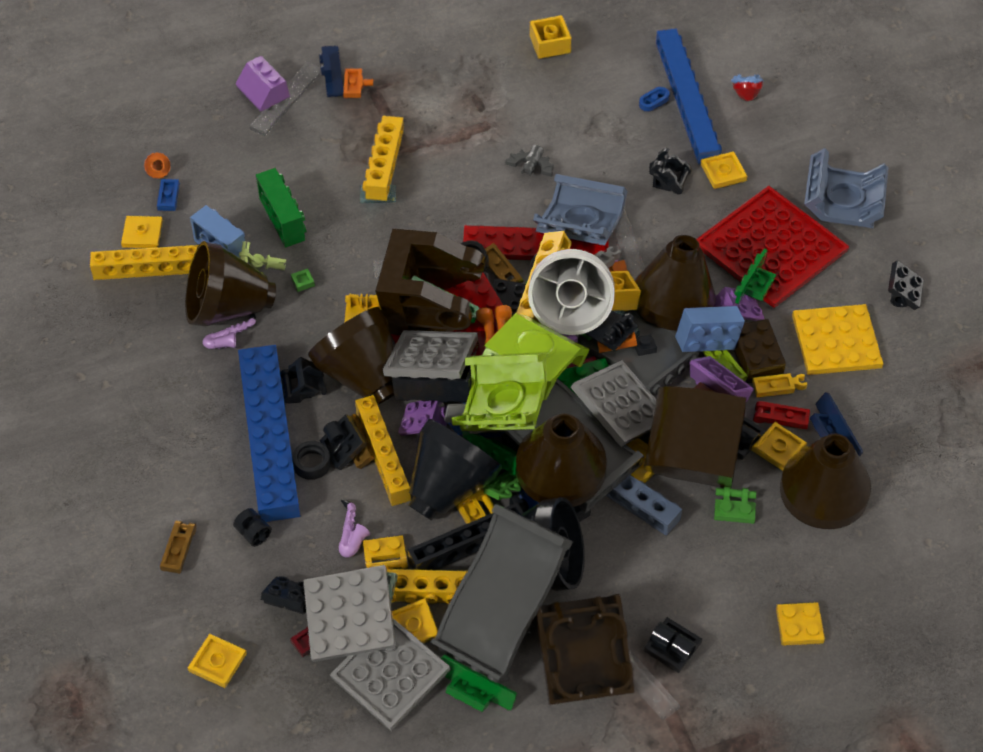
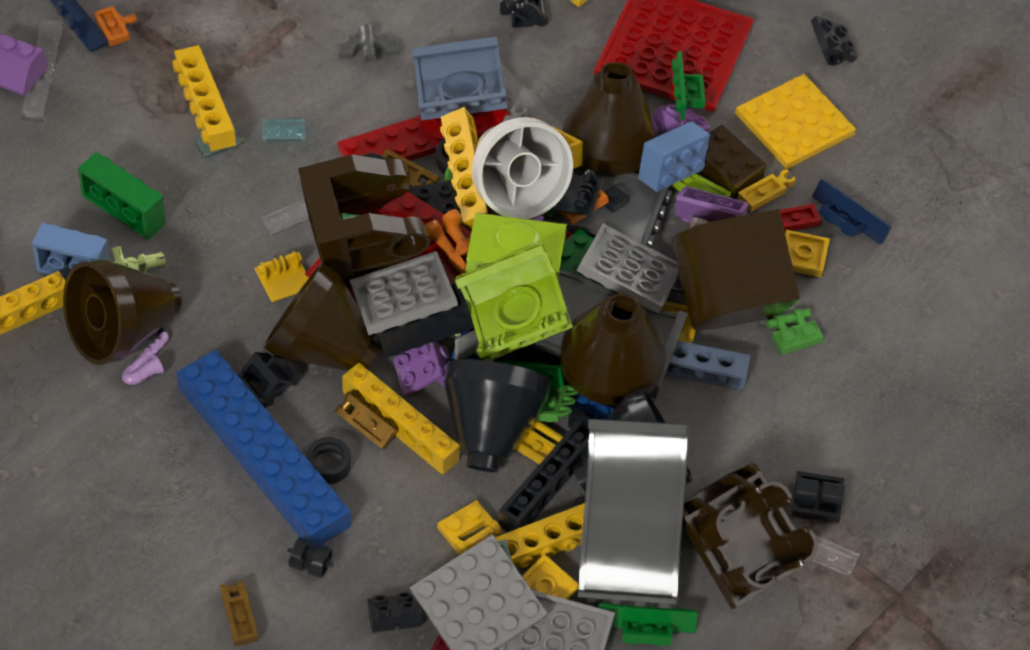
camera: 30 degrees left, 0 degrees up
bright green plate [291,269,315,292] -> none
black plate [319,414,367,470] -> none
lavender piece [339,500,371,558] -> none
yellow plate [776,603,825,646] -> none
dark brown cone [780,434,871,529] -> none
none -> clear light blue plate [262,119,306,142]

